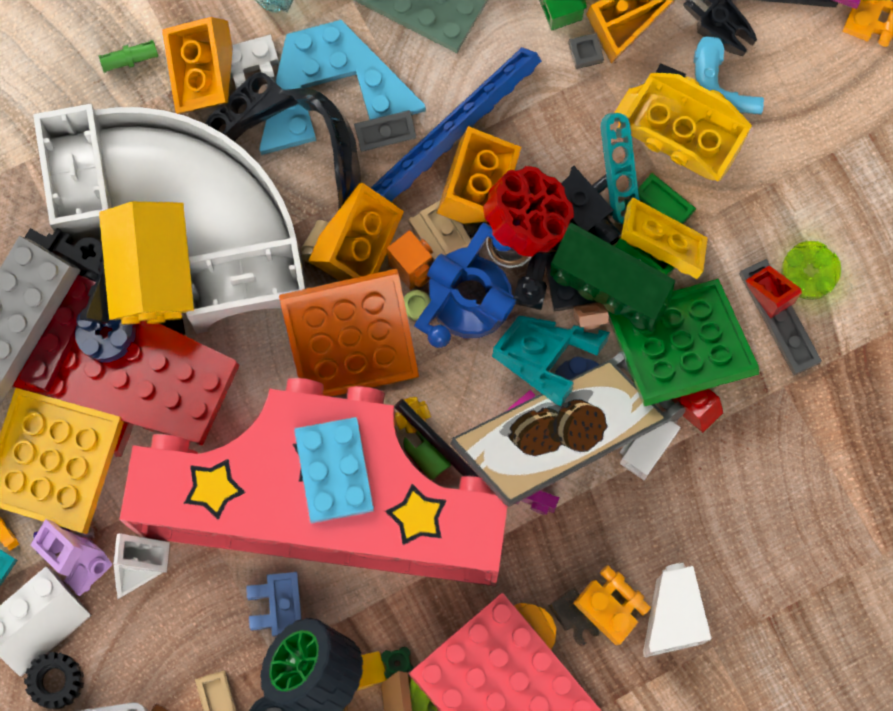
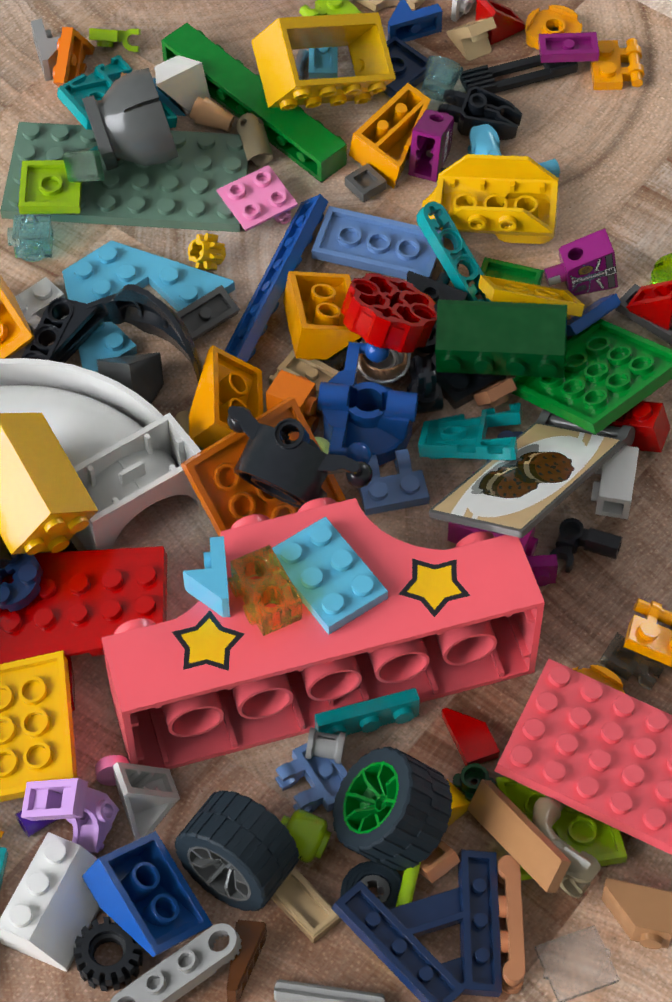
camera: 25 degrees left, 20 degrees down
none -> blue slope [82,831,213,957]
none -> bright pink tile [95,755,130,786]
none -> dark grey slope [97,352,164,404]
none -> black wheel [175,791,299,911]
none -> medium azure slope [183,536,230,617]
none -> yellow gear [188,233,226,271]
none -> bright pink hinge [216,165,298,231]
none -> black piece [227,406,373,509]
none -> clear yellow brick [228,545,302,636]
none -> lime head [281,809,332,863]
none -> light grey bush [305,727,346,764]
none -> medium blue plate [311,206,445,280]
none -> teal plate [315,688,420,736]
none -> medium blue plate [358,449,430,515]
none -> magenta torso [408,110,454,182]
none -> red tile [441,708,500,766]
none -> magenta torso [544,229,618,296]
none -> black bar [549,518,623,573]
none -> blue tile [567,294,621,337]

